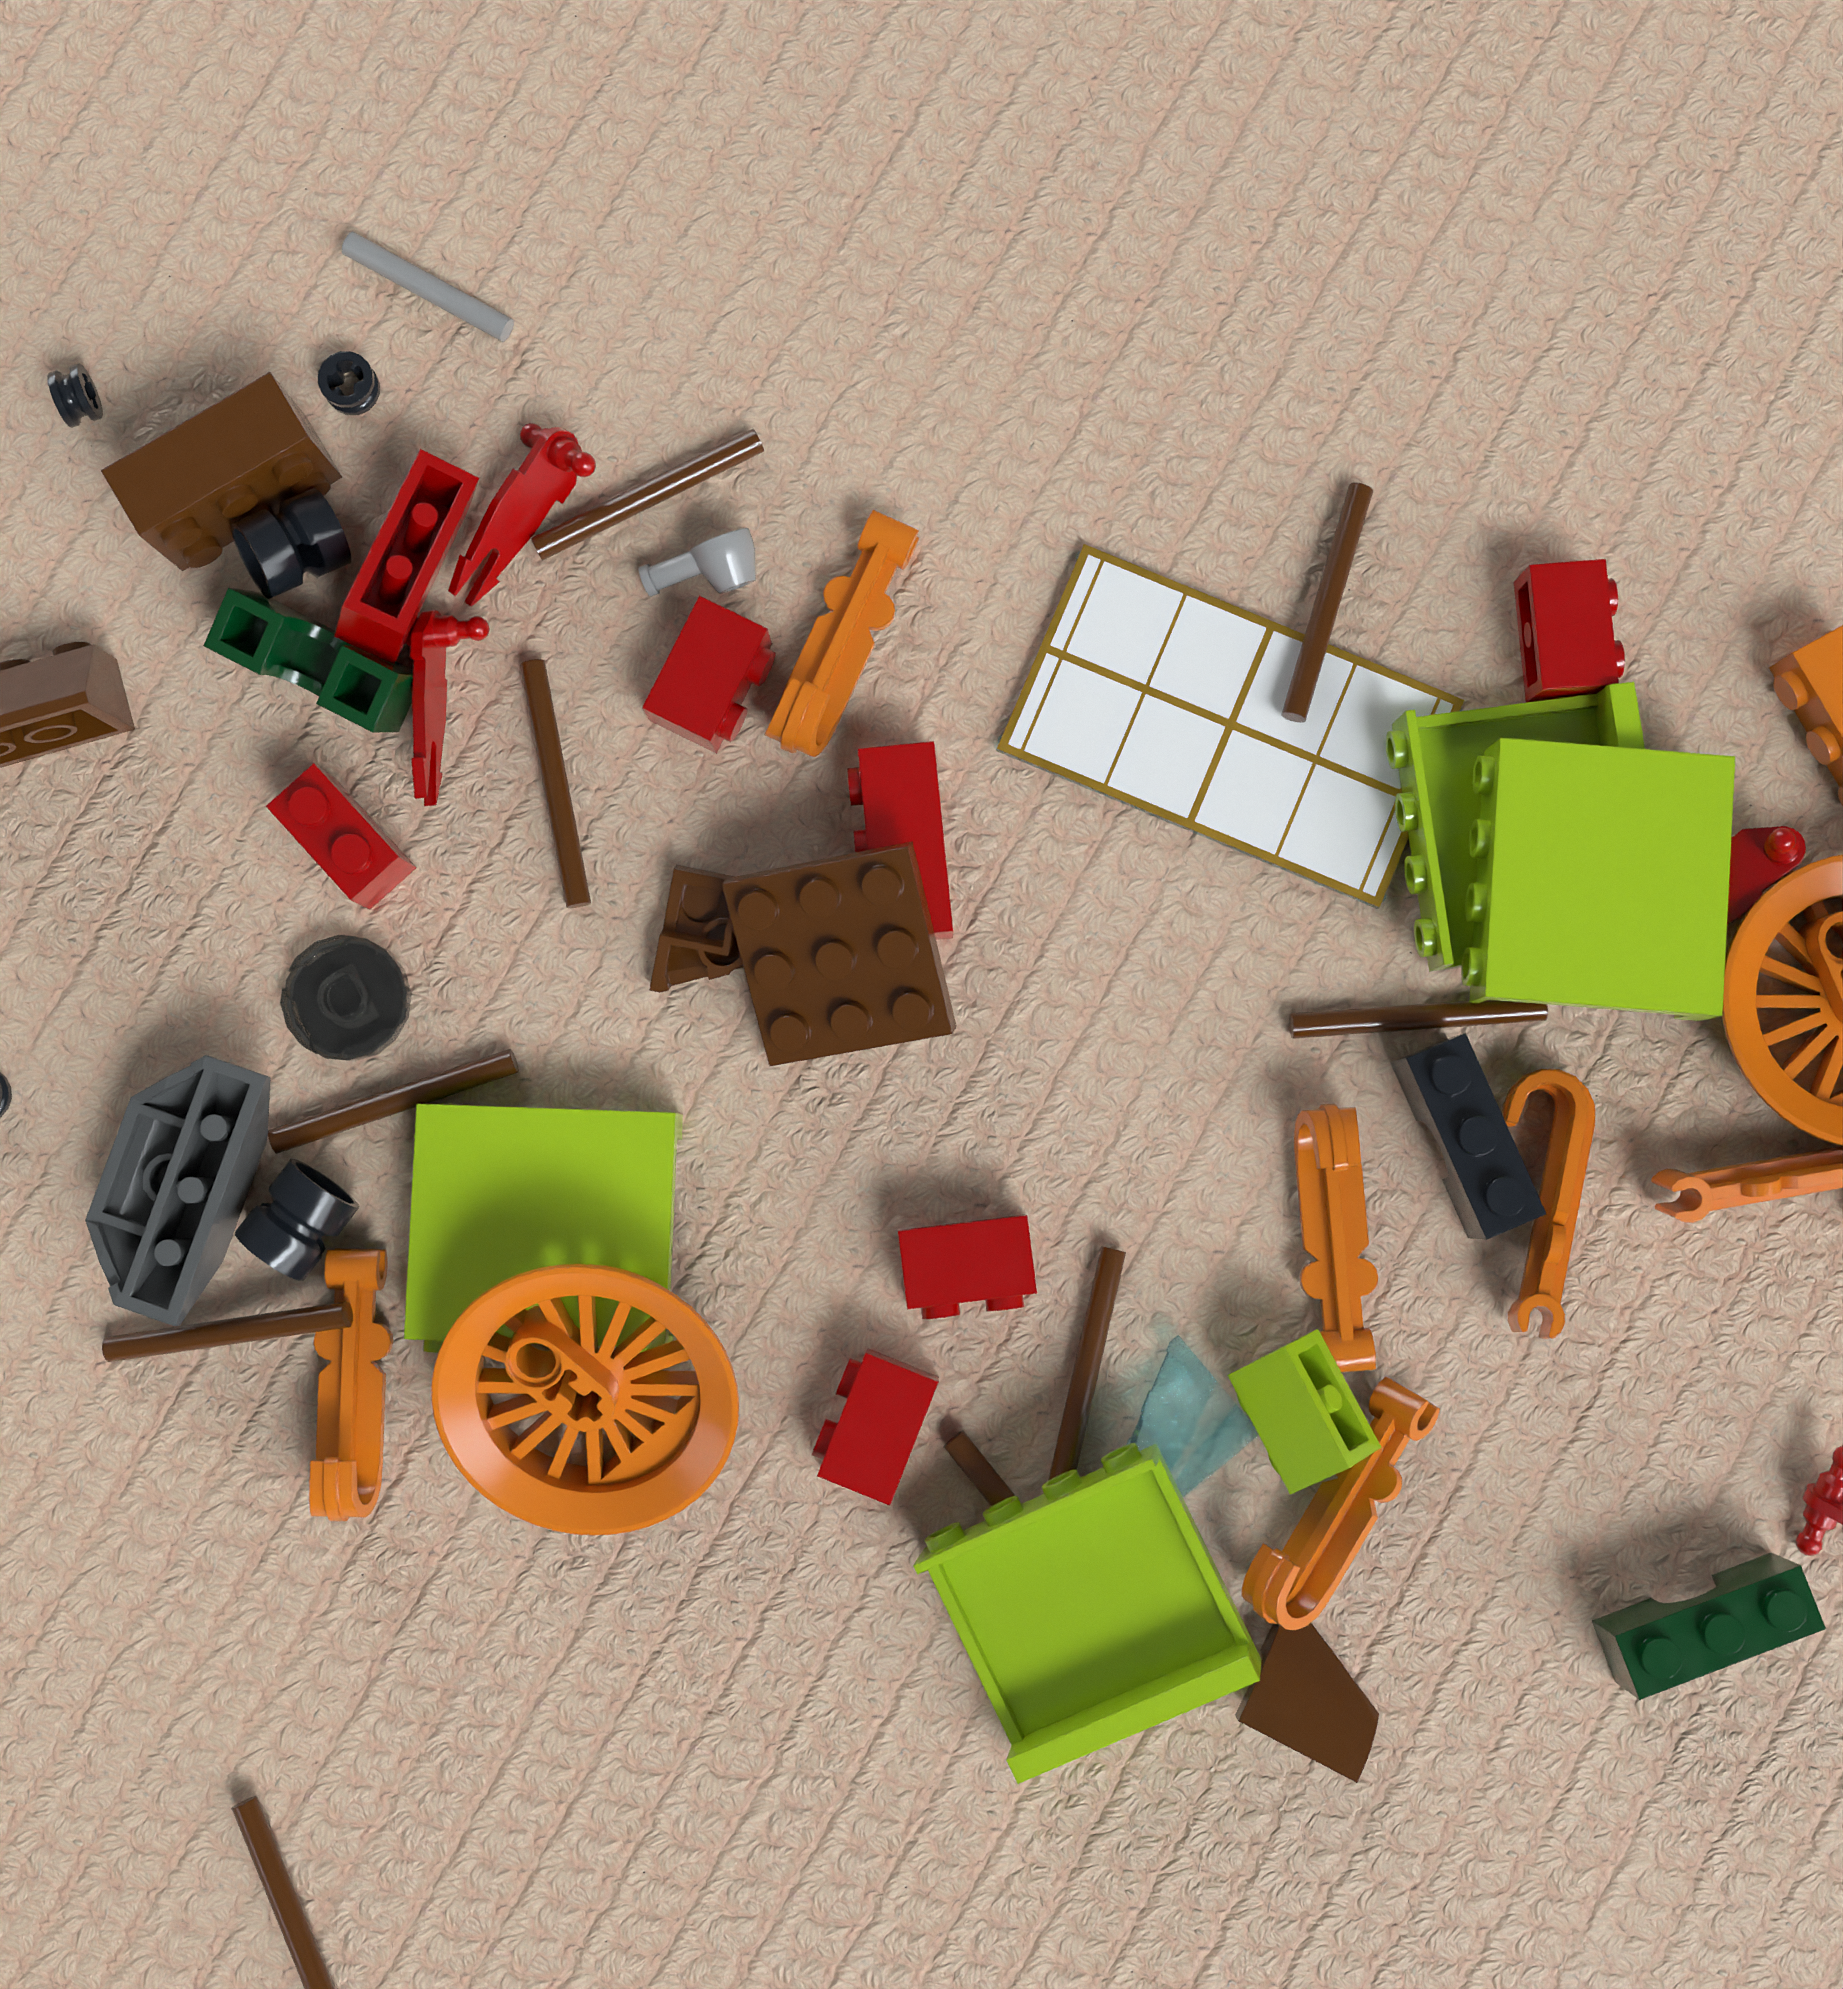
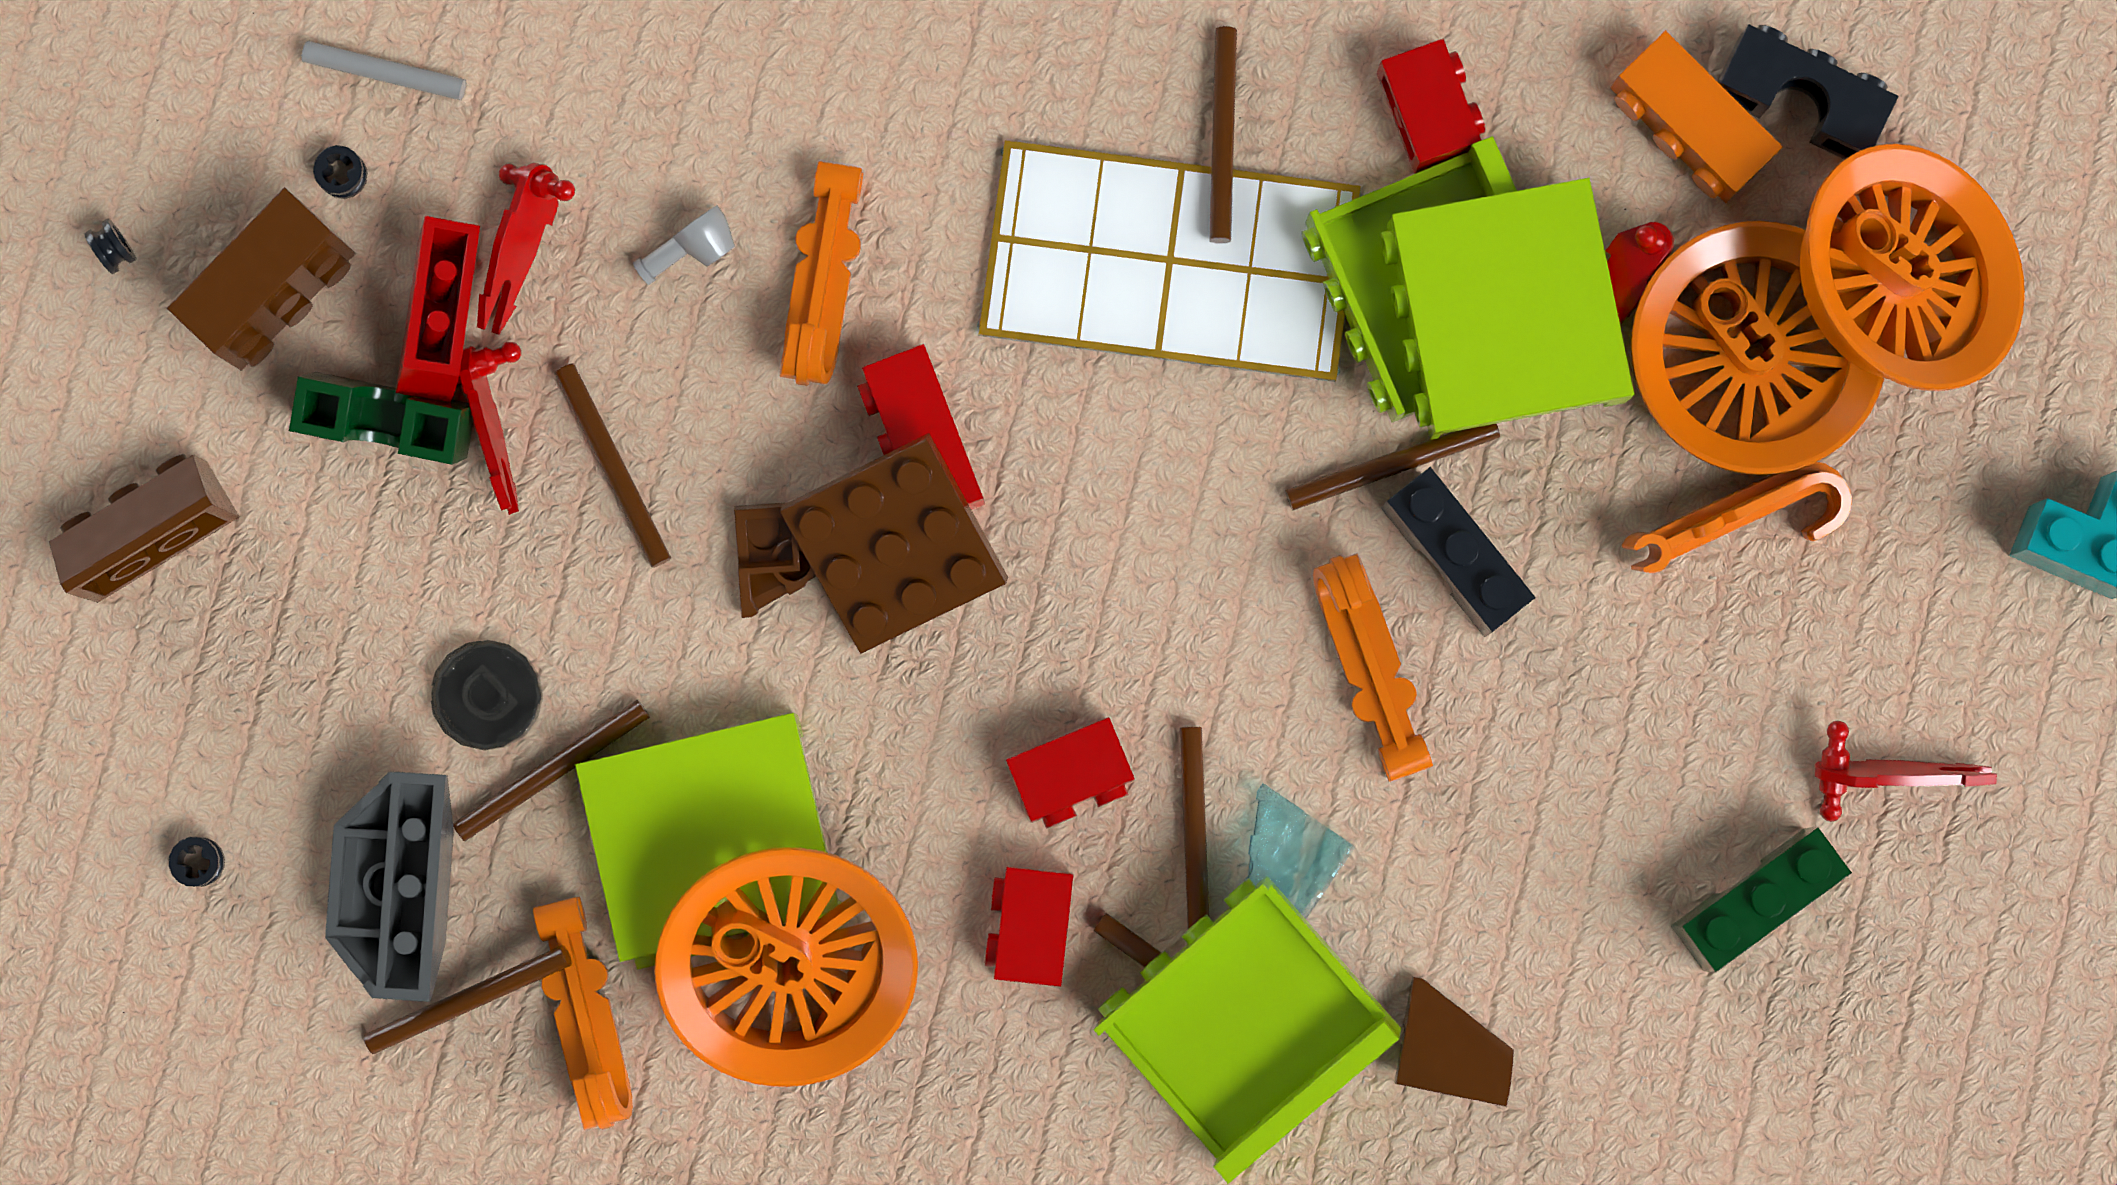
camera: 15 degrees left, 0 degrees up
black wheel [230,488,351,599] -> none
black wheel [235,1158,359,1281] -> none
red brick [266,763,417,910] -> none
reddish brown bar [531,428,764,561] -> none
red brick [642,595,776,754] -> none
lime brick [1227,1329,1382,1494] -> none
orange piece [1241,1377,1440,1630] -> none
orange piece [1501,1069,1595,1339] -> none

